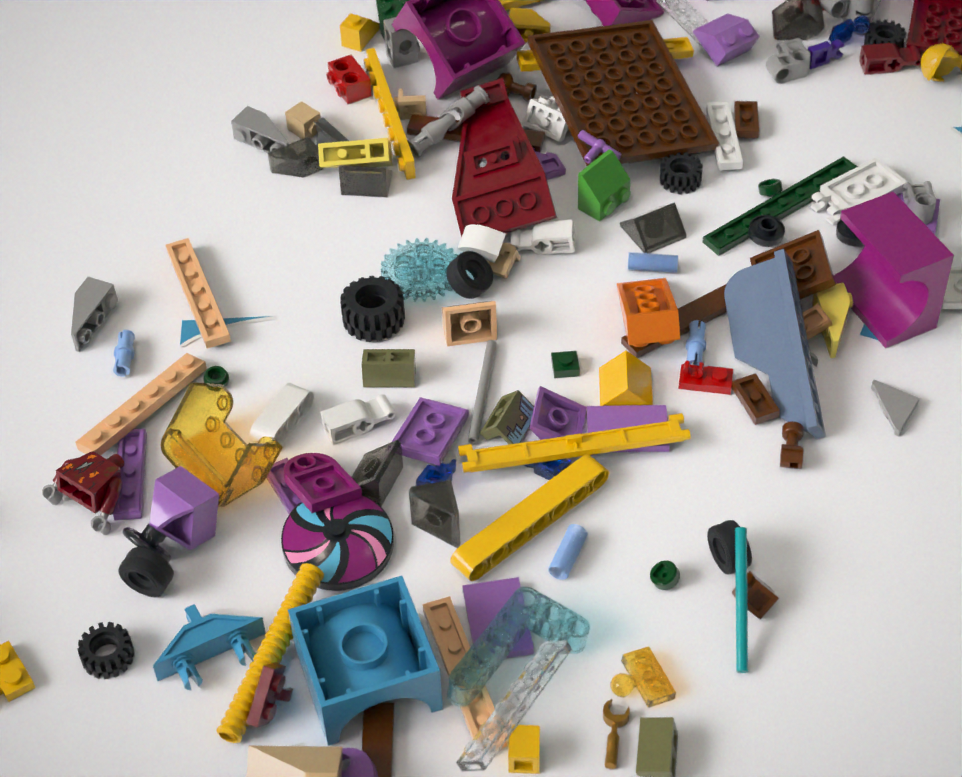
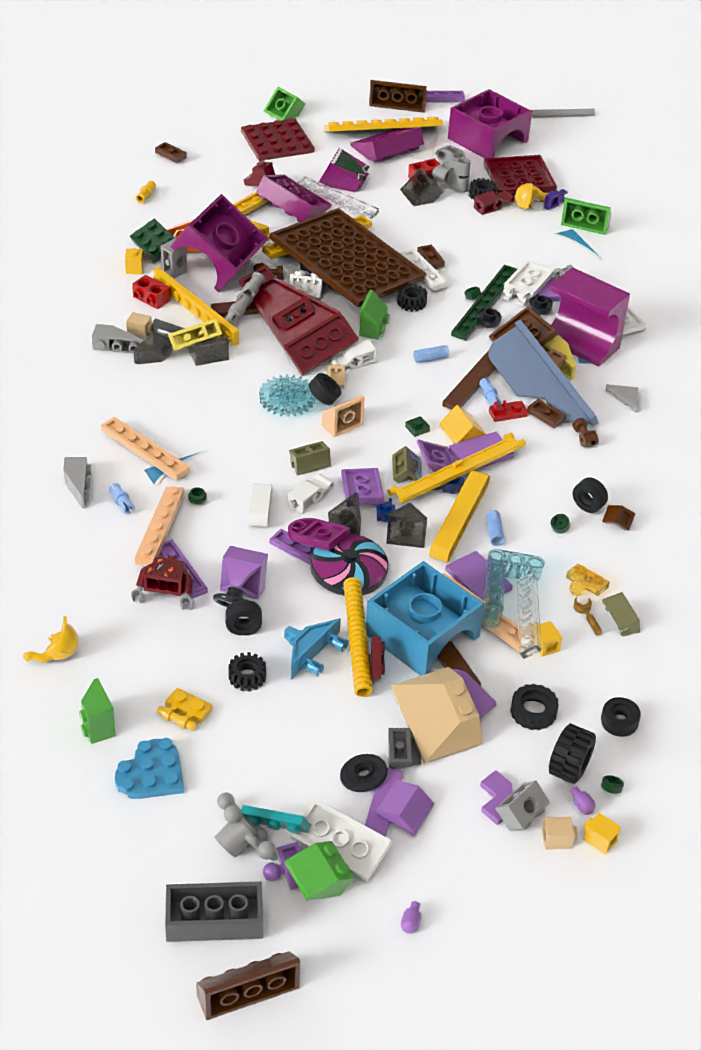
camera: 30 degrees left, 5 degrees down
clear yellow windscreen [161,382,283,507] -> none
black tyre [340,276,405,342] -> none
tan bracket [394,89,427,120] -> none
white brick [457,225,506,263] -> none
light grey piece [468,340,497,444] -> none
medium lavender piece [578,130,621,164] -> none
orange slope [617,278,680,347] -> none
clear smoke slope [620,202,687,253] -> none
medium lavender slope [693,13,760,66] -> none
teal piece [735,527,748,673] -> none
light grey piece [766,38,811,84] -> none
dark purple plate [808,39,845,70] -> none
clear blue plate [828,15,871,43] -> none

